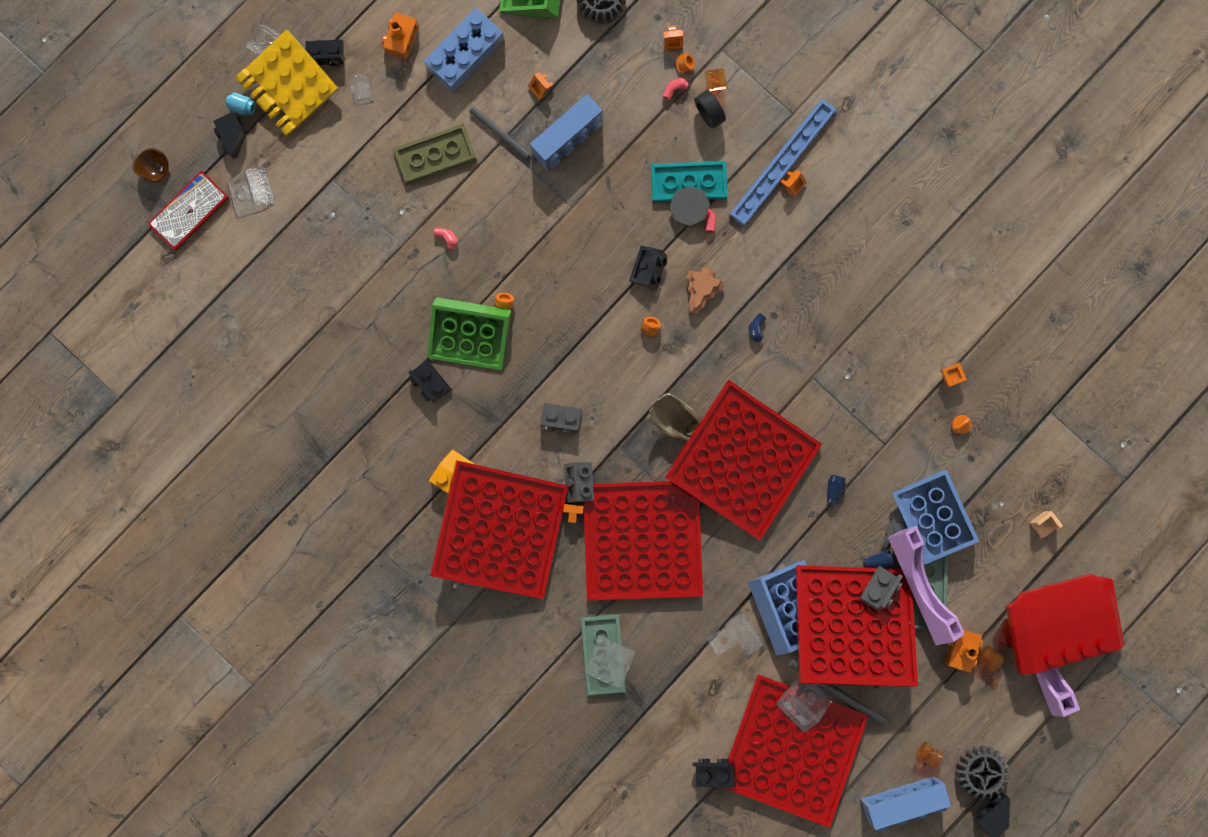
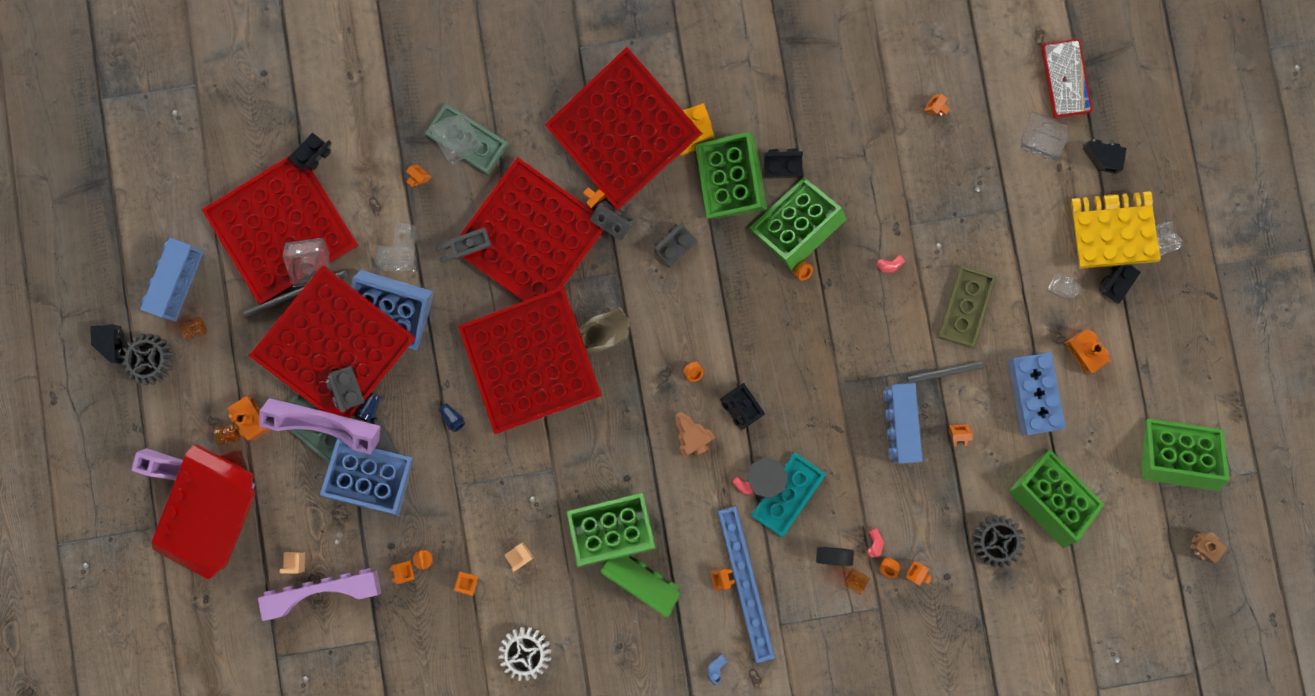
camera: 130 degrees right, 0 degrees up
reddish brown helmet [133,148,169,183] -> none
medium azure brick [226,92,256,116] -> none
dark blue arm [749,313,766,342] -> none
none -> lavender arch [258,568,381,621]
none -> orange tile [390,560,415,584]
none -> orange tile [406,165,432,187]
none -> dark grey hinge [436,228,492,263]
none -> white gear [498,627,551,681]
none -> light nougat panel [505,542,534,572]
none -> bright green slope [567,493,656,568]
none -> bright green slope [601,555,681,618]
none -> bright green slope [695,132,767,219]
none -> medium blue arm [708,654,728,685]
none -> orange tile [923,94,950,116]

